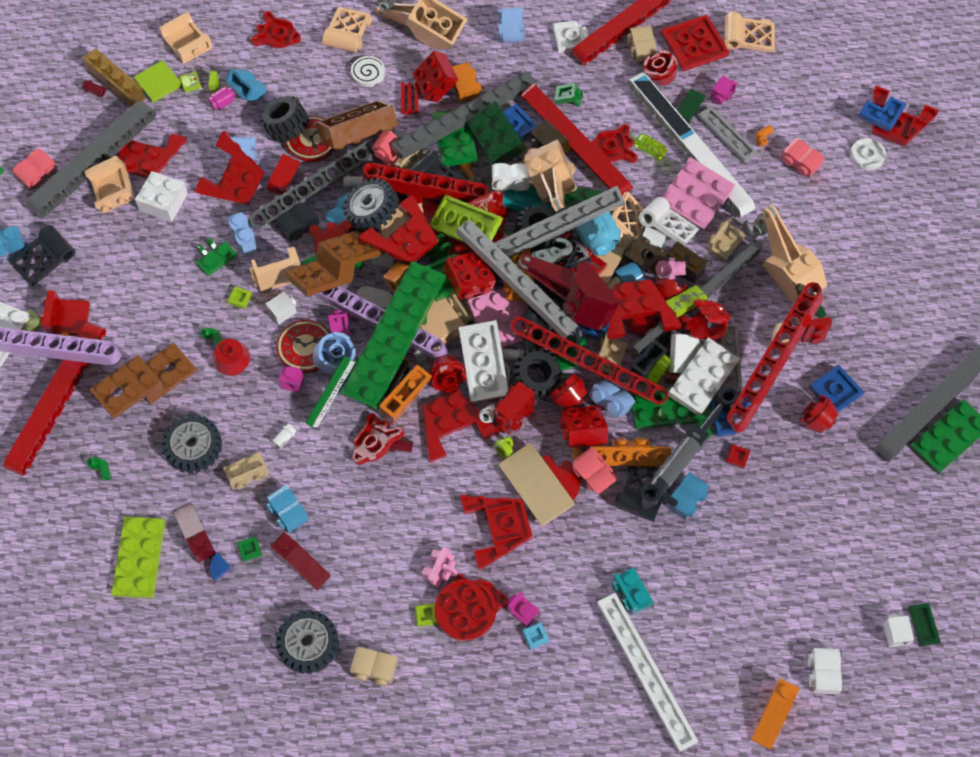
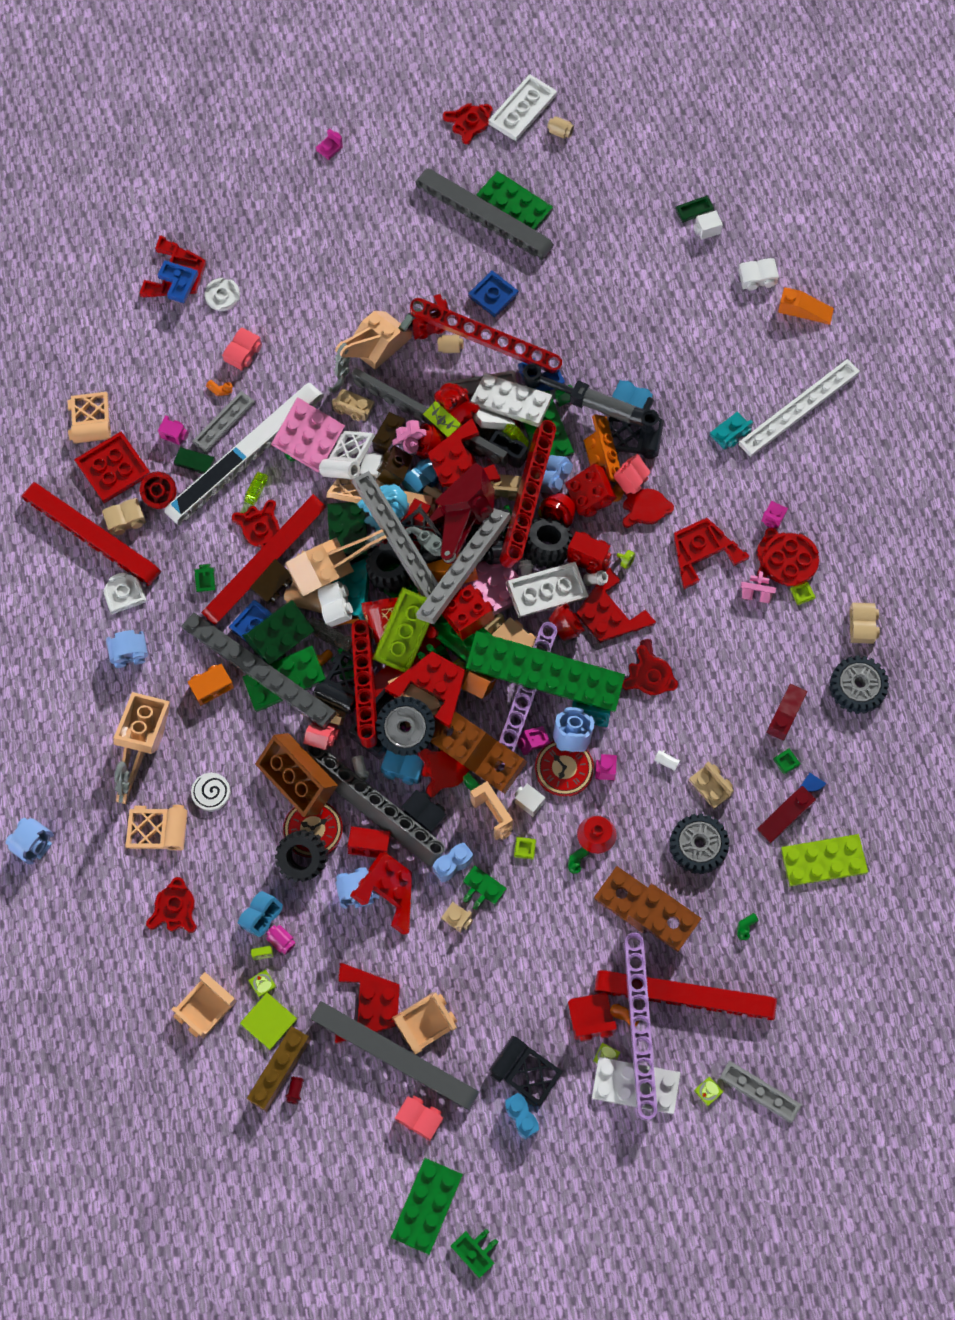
camera: 100 degrees left, 5 degrees up
white brick [135,171,188,222] -> none
dark azure brick [266,485,309,533] -> none
green tile [306,356,356,428] -> none
white tile [357,286,393,310] -> none
orange slope [379,364,432,425] -> none
red tile [401,82,419,114] -> none
red brick [412,50,458,103] -> none
tan tile [498,442,575,527] -> none
medium azure tile [522,622,549,650] -> none
red tile [725,444,751,469] -> none
red cone [799,394,838,433] -> none
none -> tan bracket [441,902,473,933]

